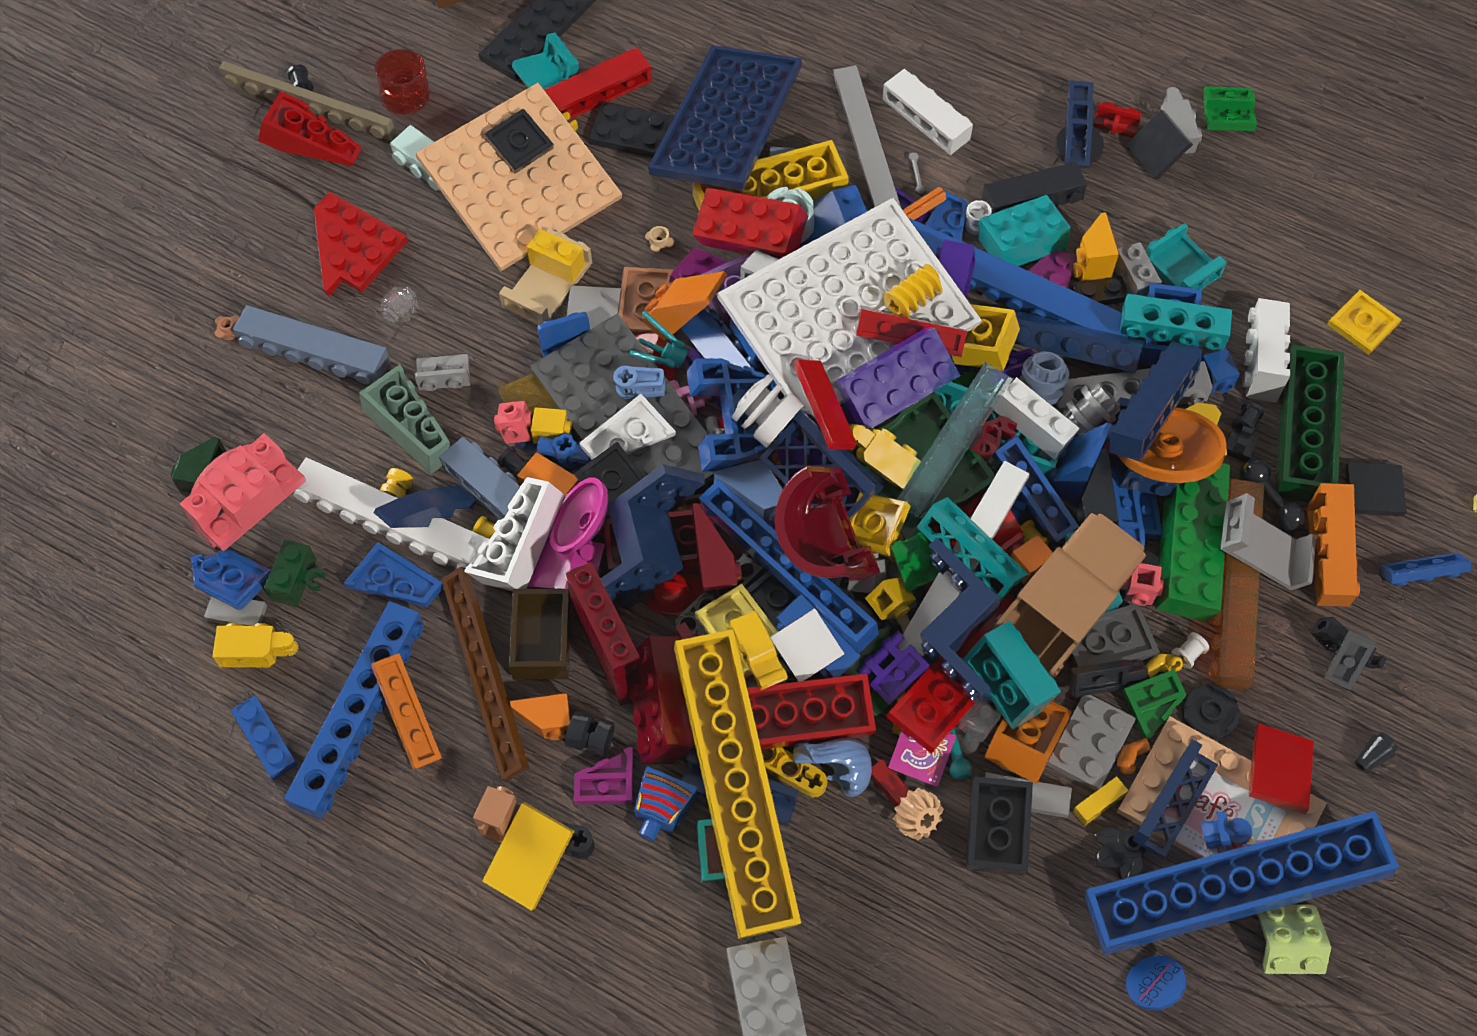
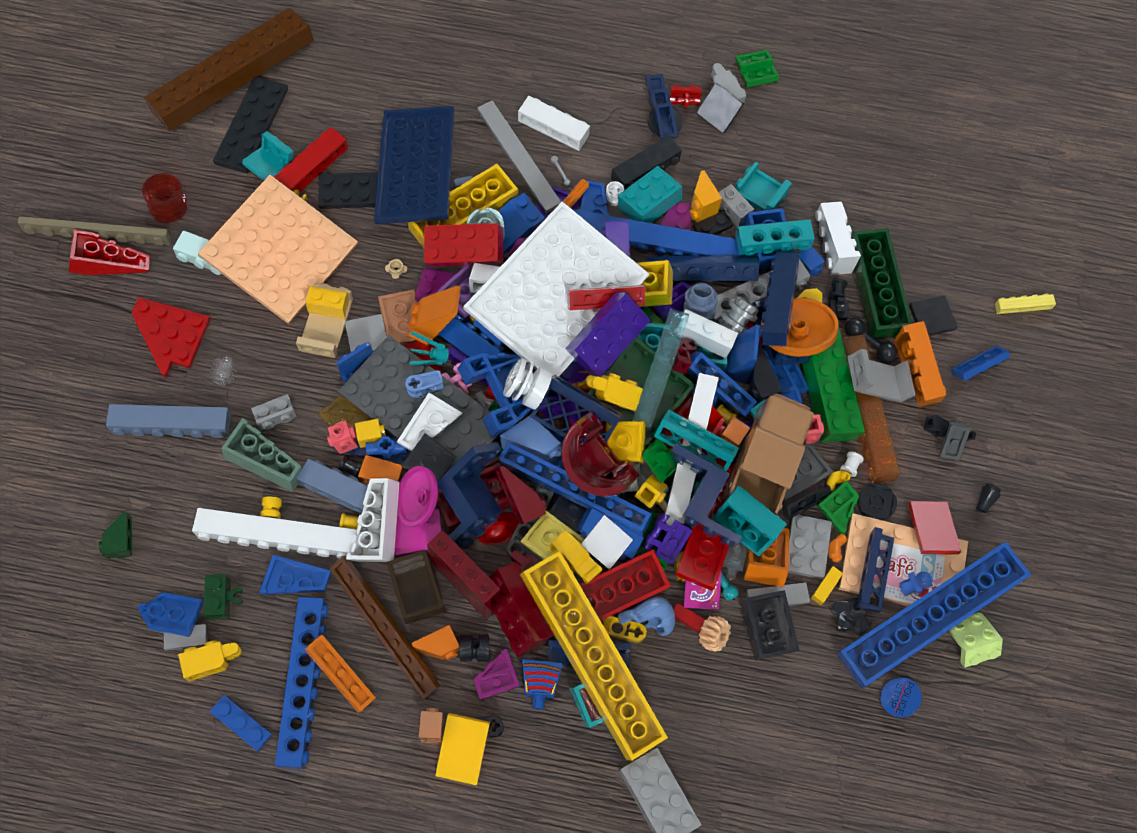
camera: 25 degrees left, 5 degrees up
coral piece [179,433,306,551] -> none
nougat plate [214,315,239,340] -> none
black bush [287,64,314,91] -> none
dark blue slope [373,486,477,528] -> none
black tile [484,108,554,174] -> none
red tile [794,359,857,450] -> none
yellow piece [883,264,943,318] -> none
yellow tile [1327,290,1402,355] -> none

